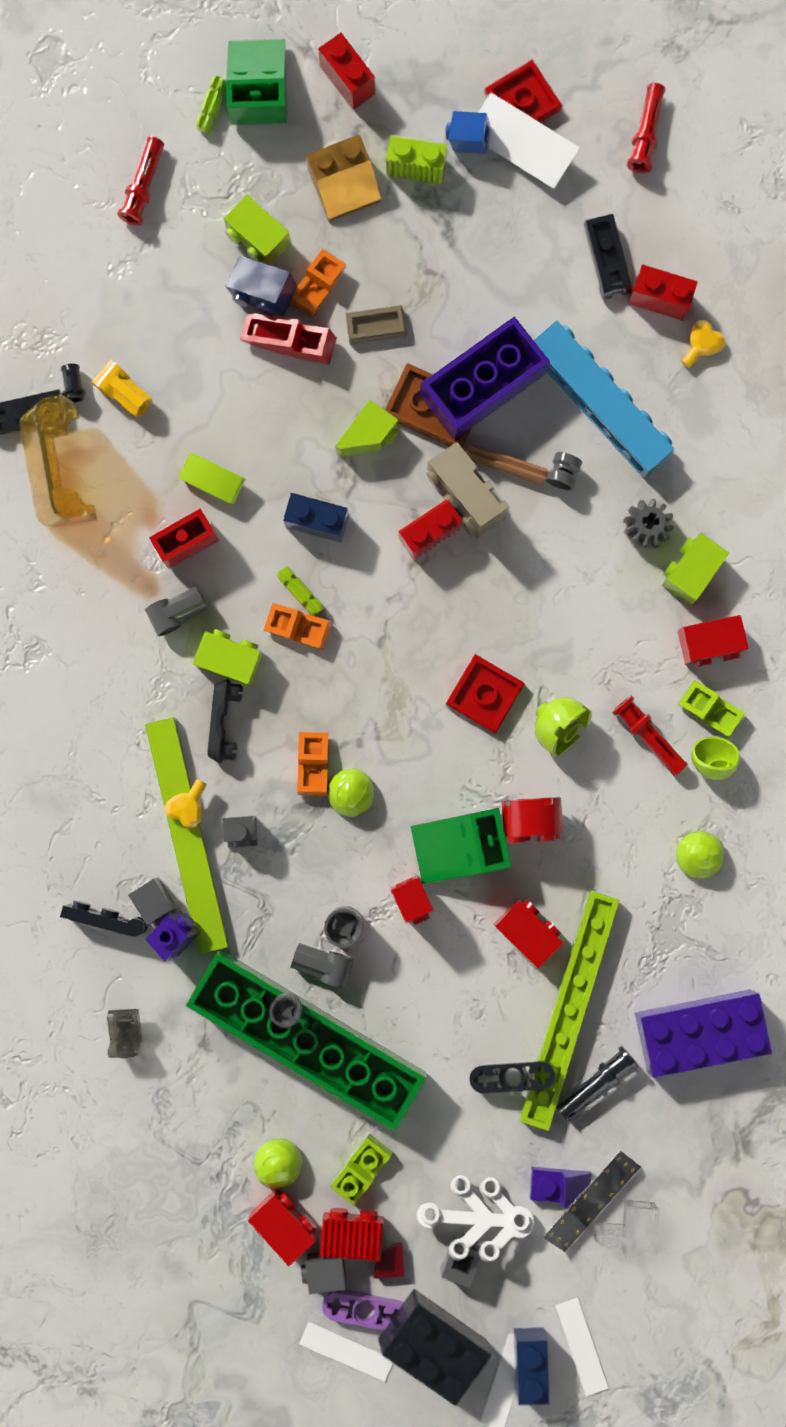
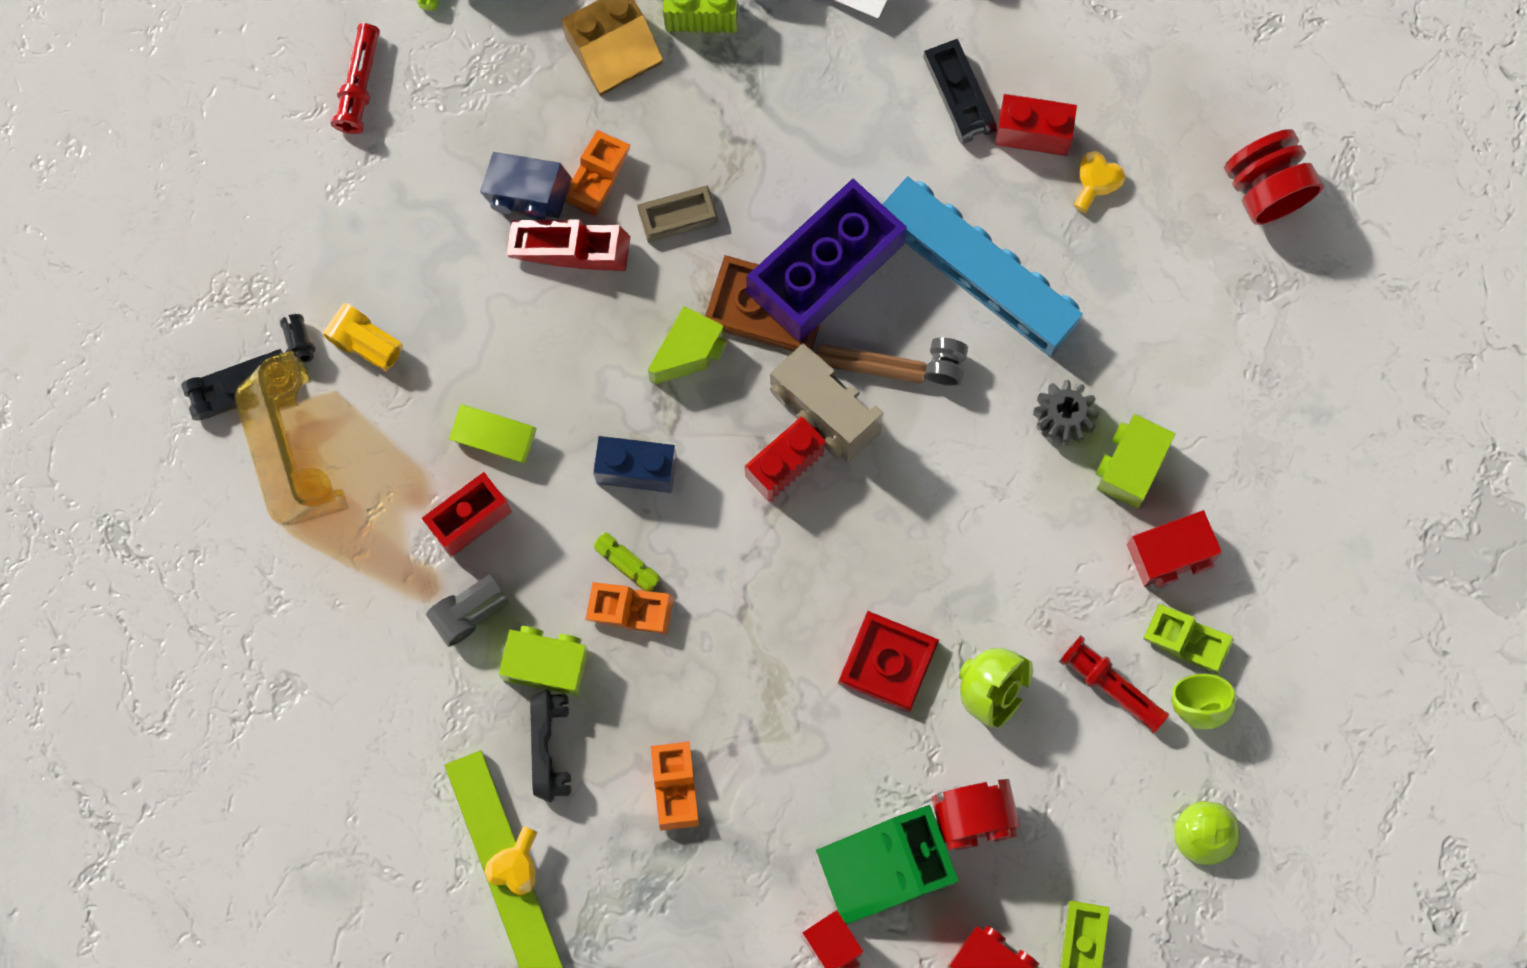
camera: 10 degrees left, 10 degrees down
dark grey brick [222,816,258,848] -> none
lime brick [224,194,292,266] -> none
lime piece [328,768,375,817] -> none

